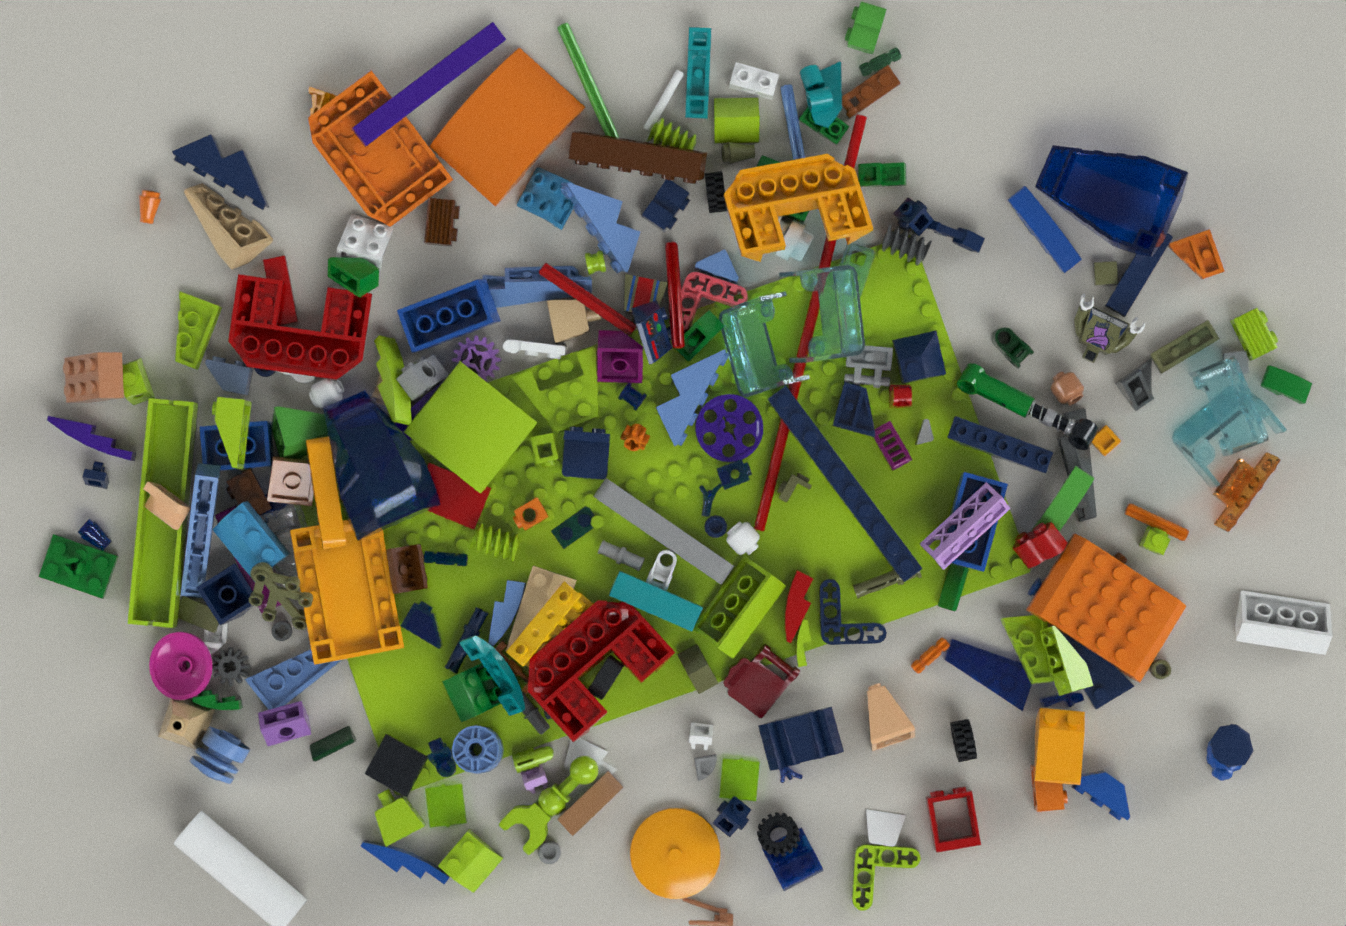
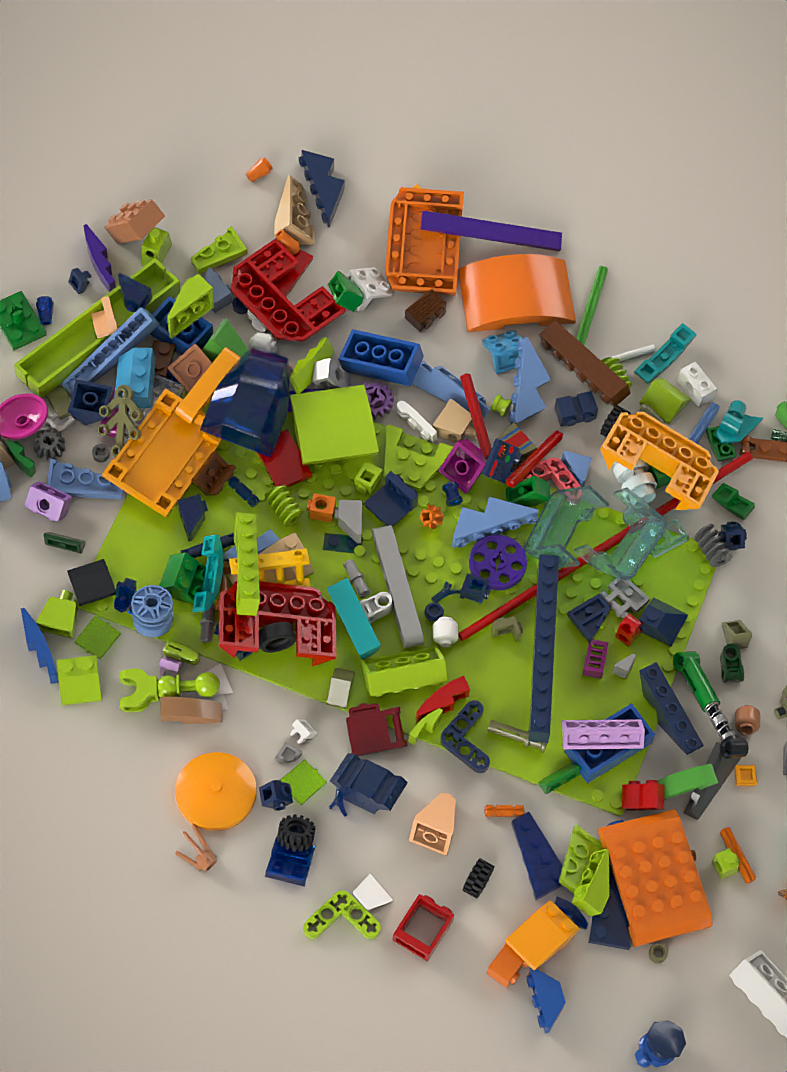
camera: 35 degrees right, 25 degrees down
light grey tile [538,841,561,864] -> none
dark blue piece [927,221,985,253] -> none
none -> clear blue slope [118,273,152,312]
none -> lime arch [233,512,260,616]
none -> orange cone [275,229,300,255]
none -> light grey slope [335,500,362,543]
none -> olive slope [722,620,752,649]

